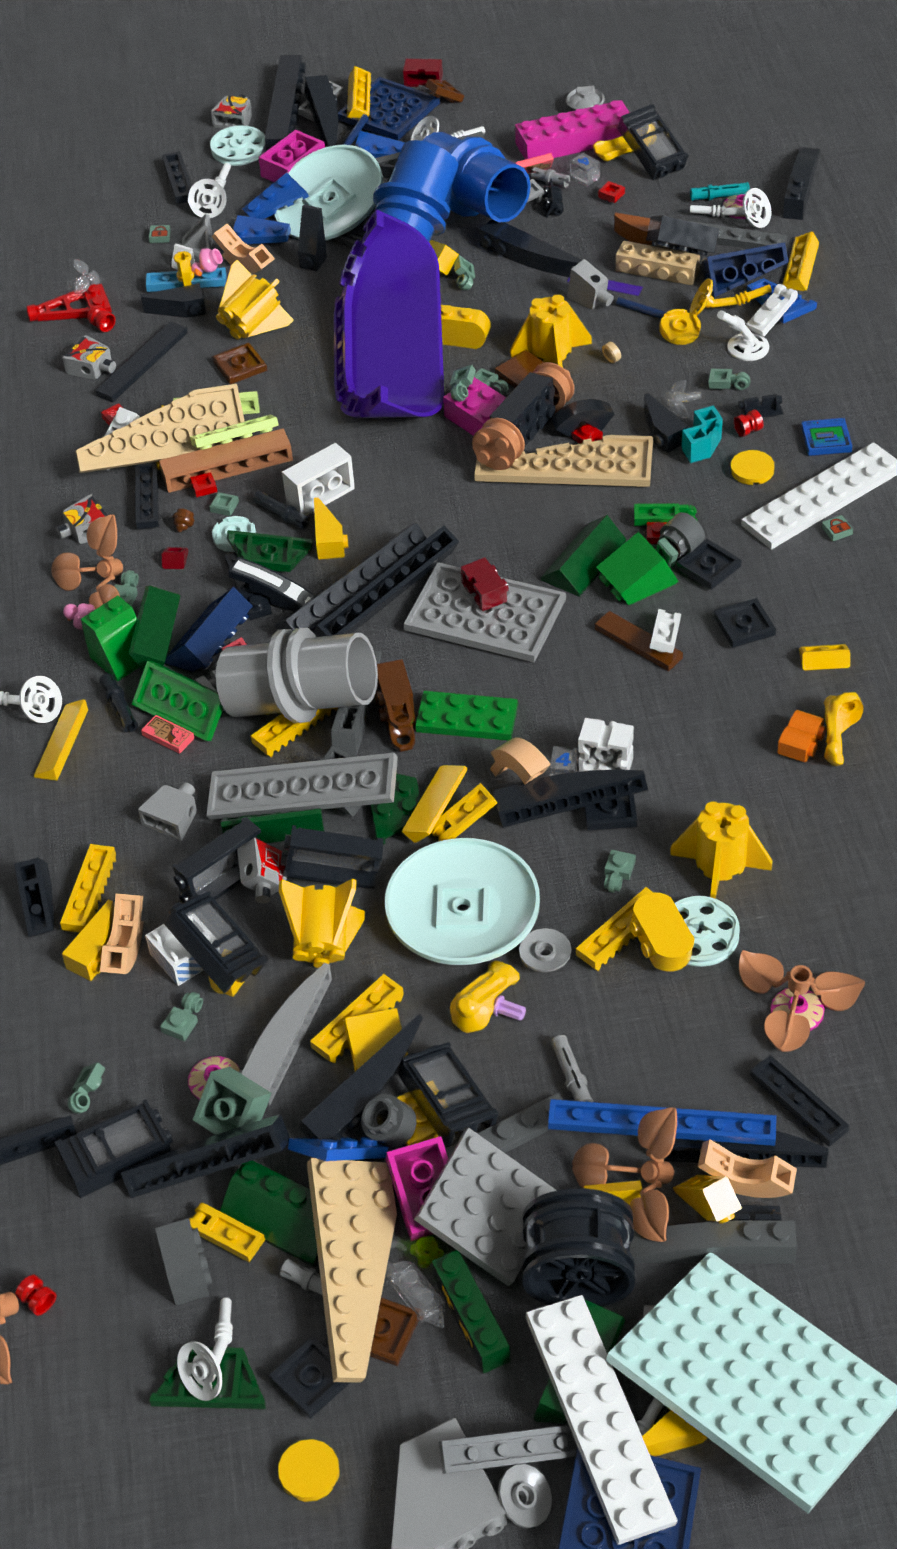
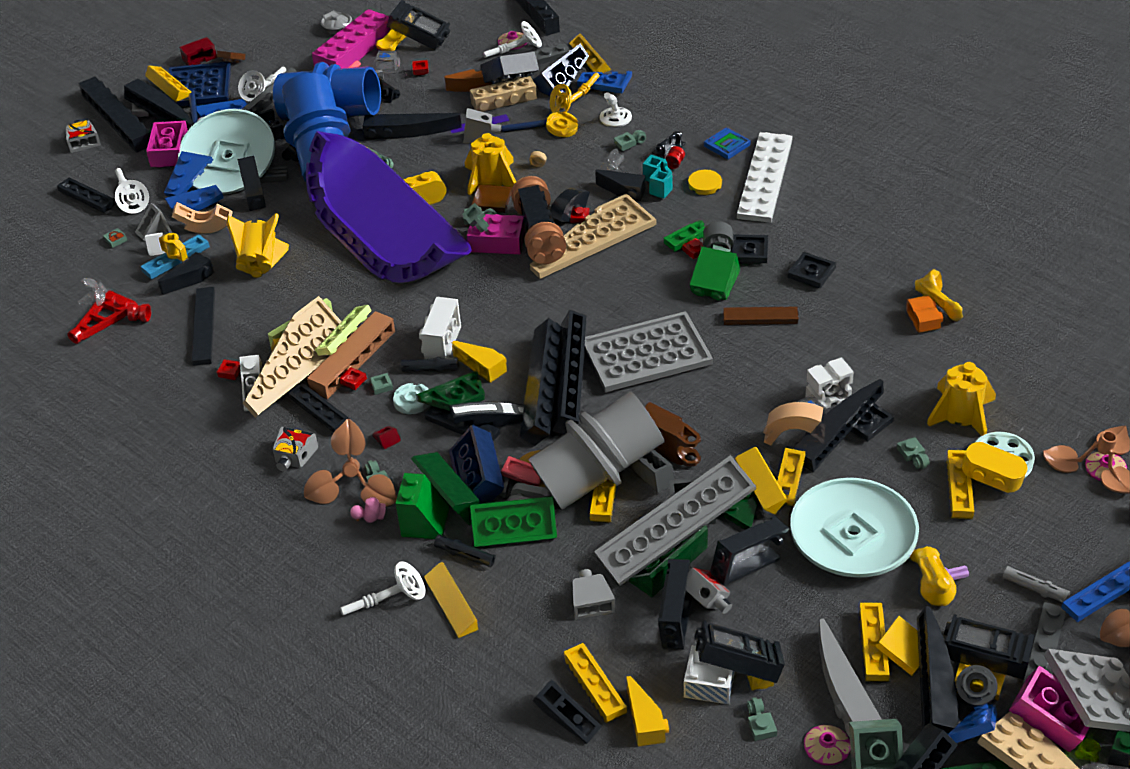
camera: 40 degrees left, 5 degrees down
light grey torso [62,335,116,380] -> none
light nougat arch [100,894,144,974] -> none
tile [141,715,195,754] -> none
reddish brown plate [172,508,195,532] -> none
bright pink animal [191,248,223,276] -> none
light aqua wedge [210,125,266,166] -> none
reddish brown tile [212,343,267,385] -> none
yellow brick [278,879,365,968] -> none
green plate [416,691,518,741] -> none
dark red brick [461,557,509,611] -> none
light grey dish [519,928,571,972] -> none
dark green slope [541,515,626,597] -> none
white plate [650,609,681,653] -> none
teal pin [690,182,750,201] -> none
white plate [746,284,798,337] -> none
yellow slope [799,644,850,670] -> none
sand green tile [822,515,853,541] -> none

